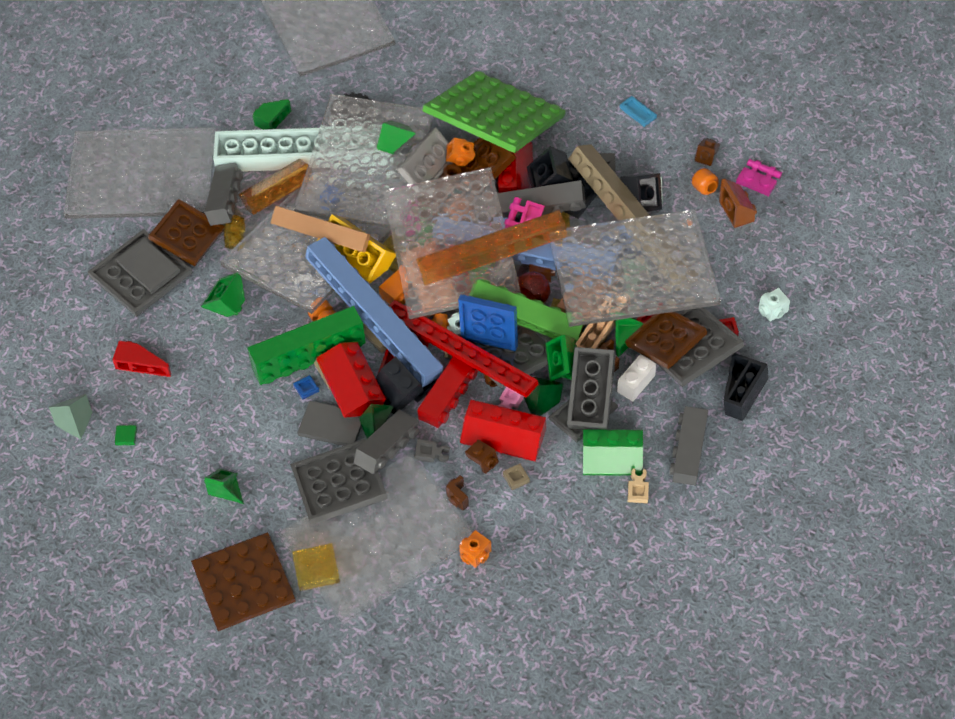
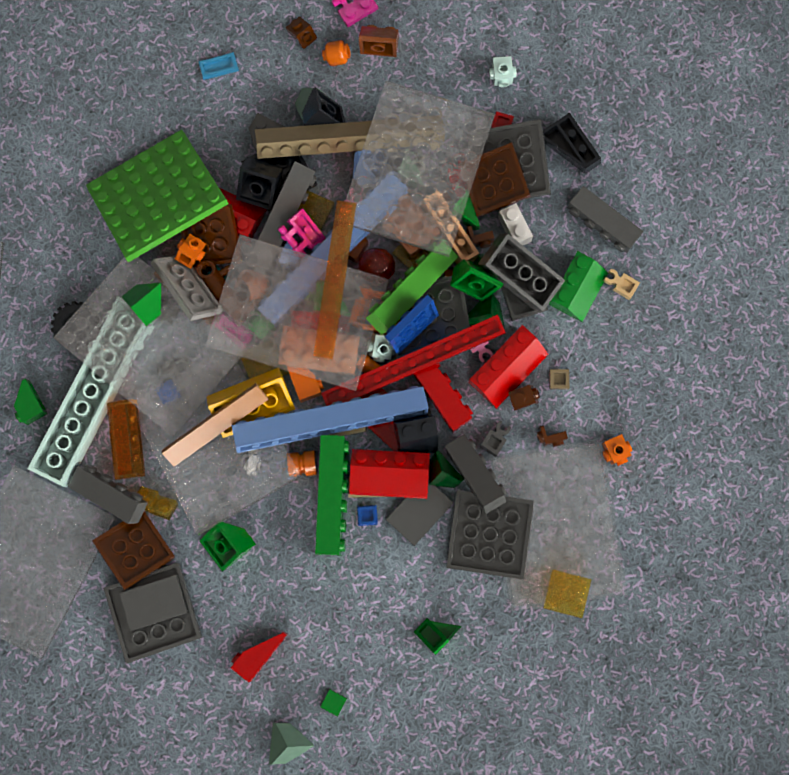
camera: 60 degrees left, 25 degrees up
reddish brown plate [191,532,296,631] -> none

